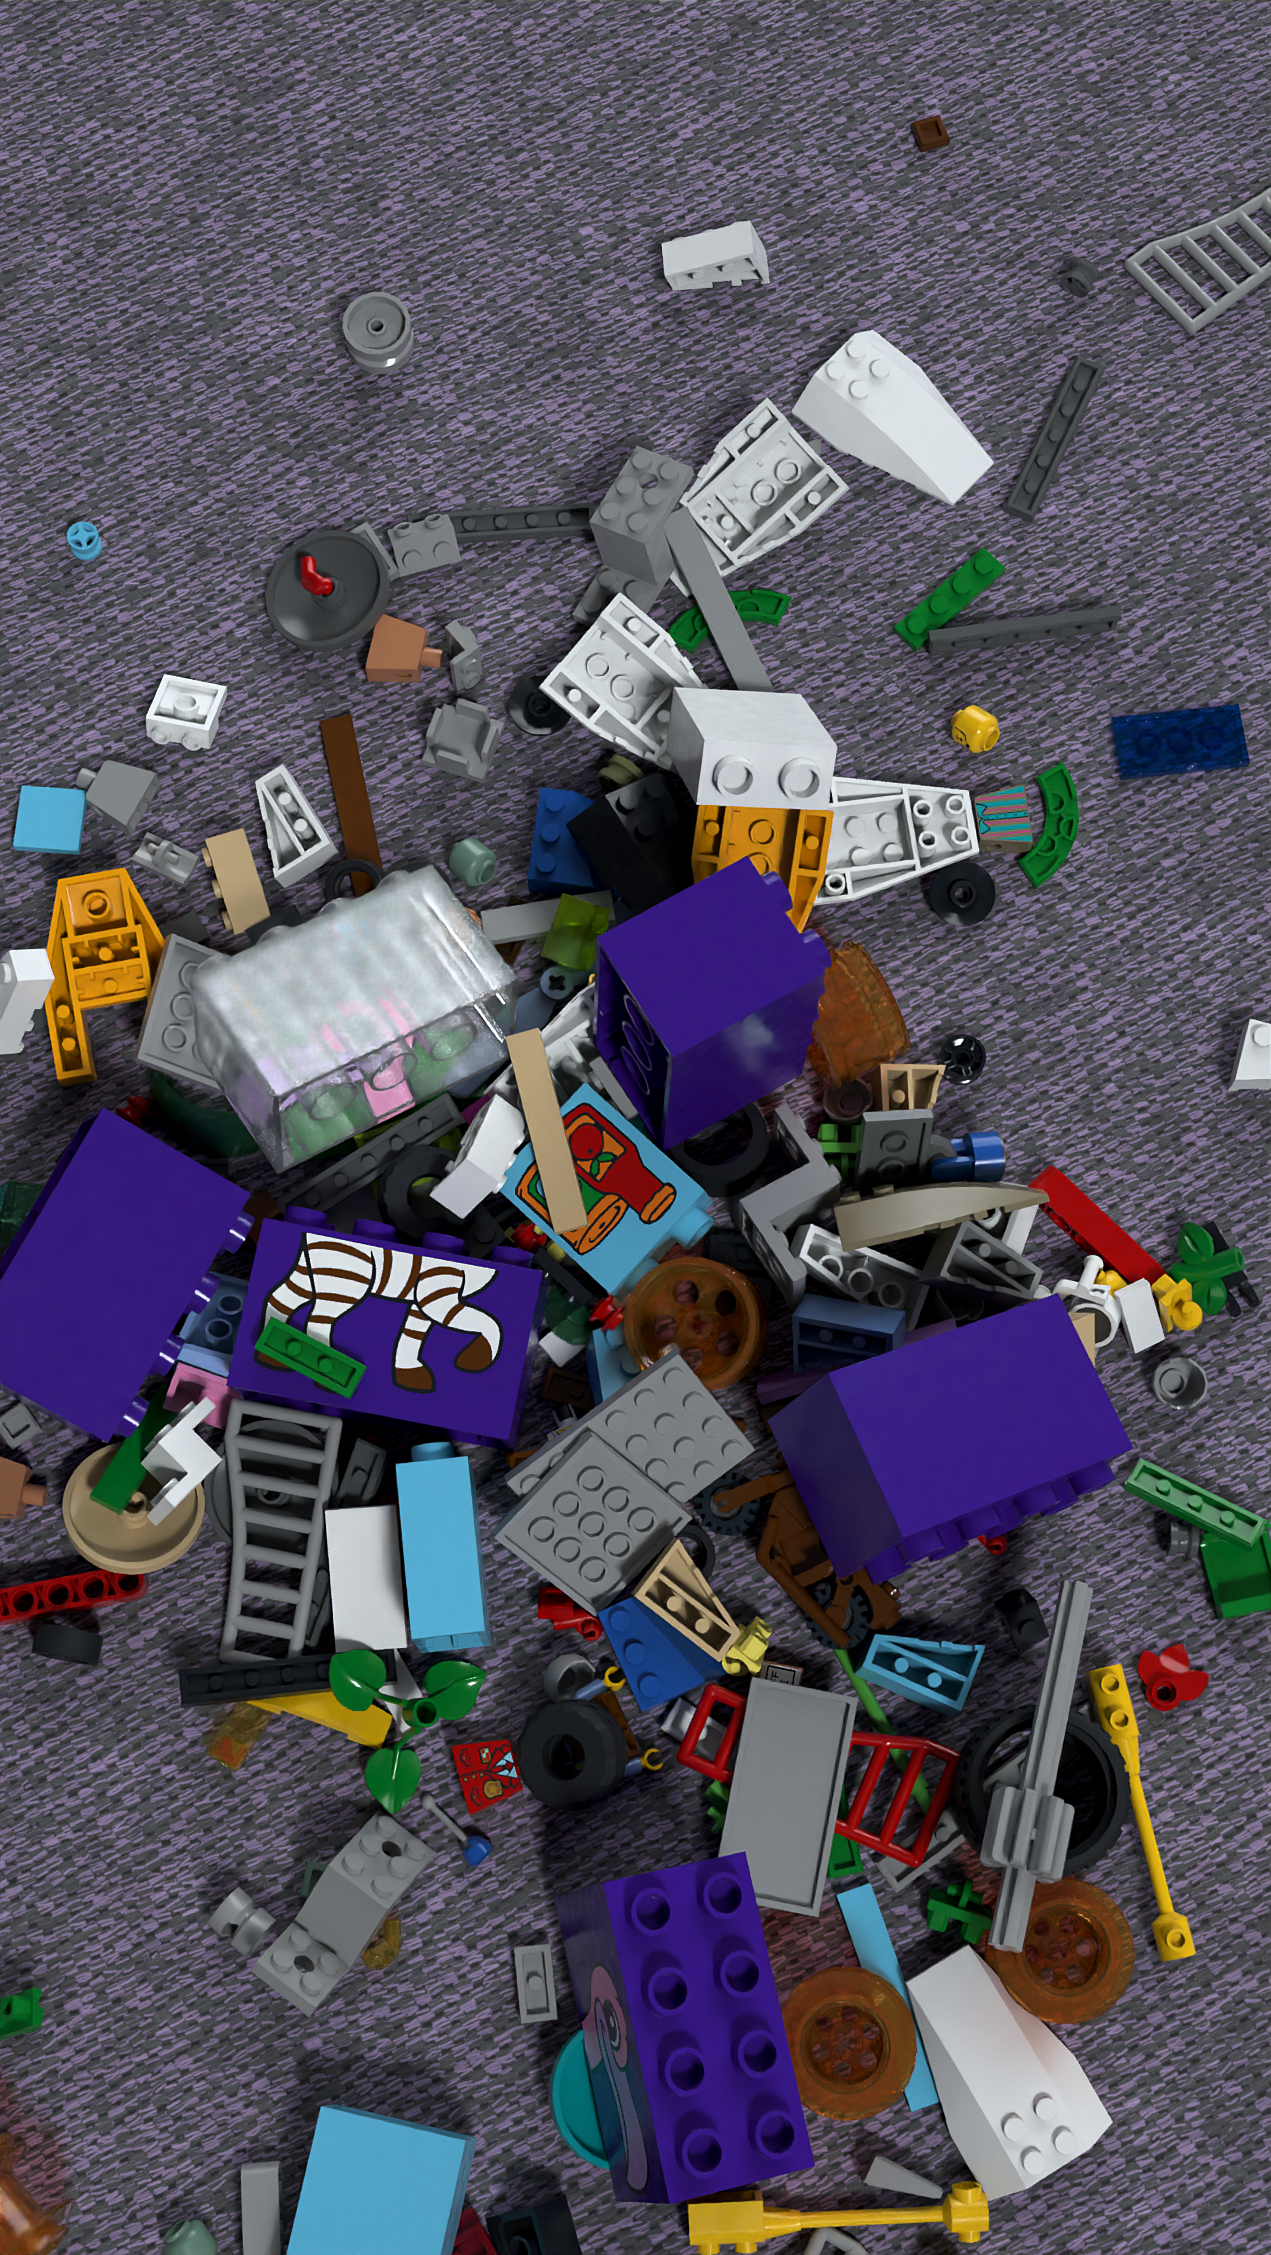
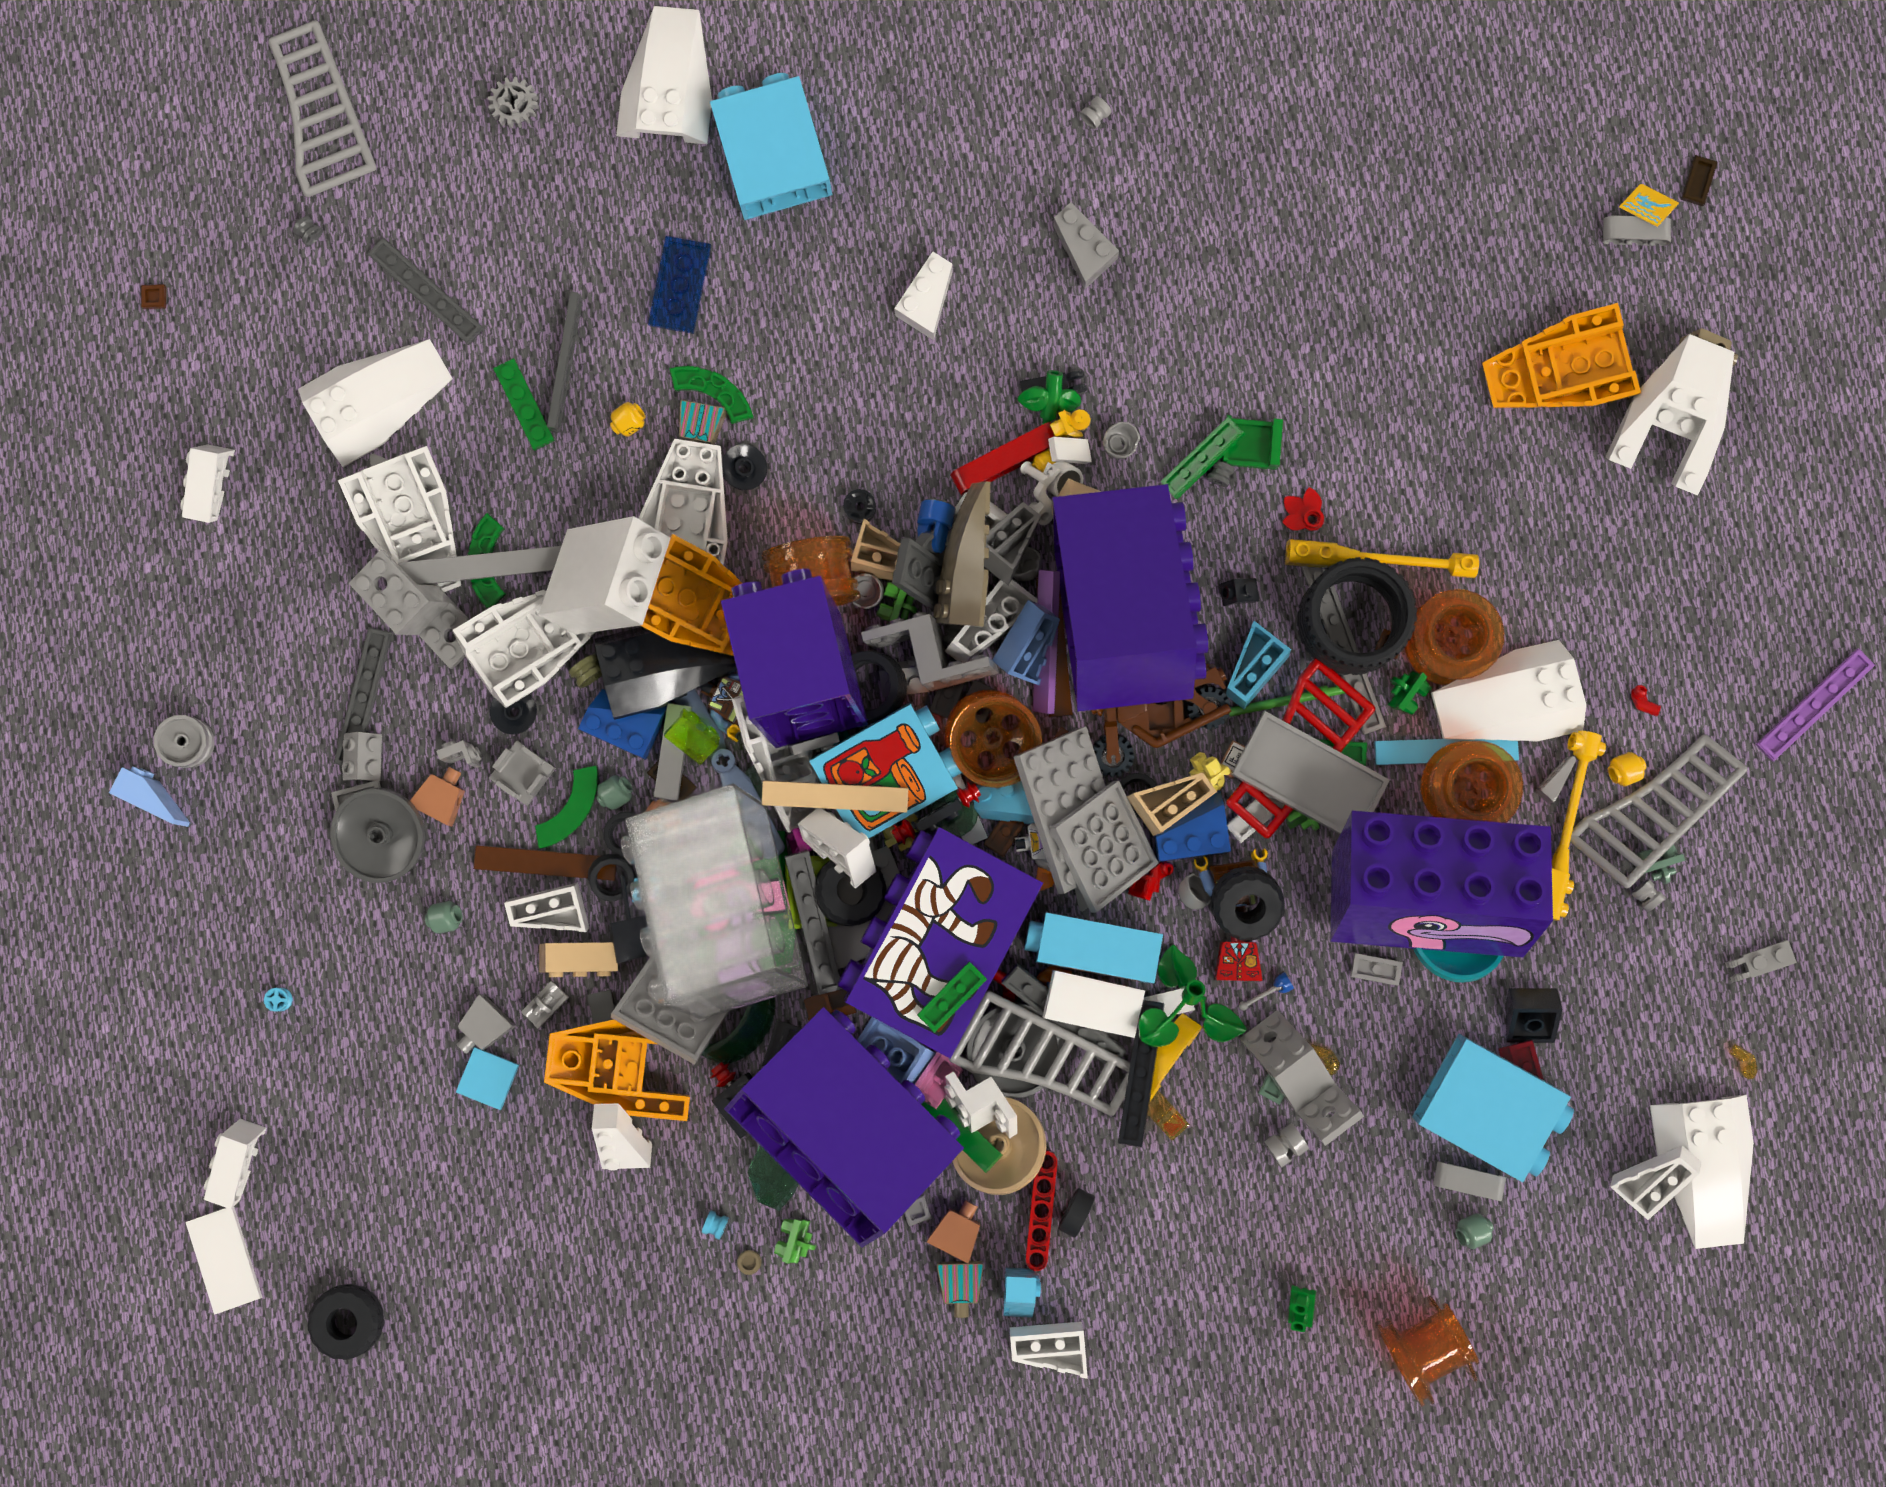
camera: 65 degrees left, 10 degrees up
white plate [145,674,227,751] -> none
red arm [300,556,332,596] -> none
light grey axle [980,1580,1093,1953] -> none
none -> light blue slope [109,766,190,827]
none -> sand green head [425,901,463,934]
none -> green tile [535,766,598,849]

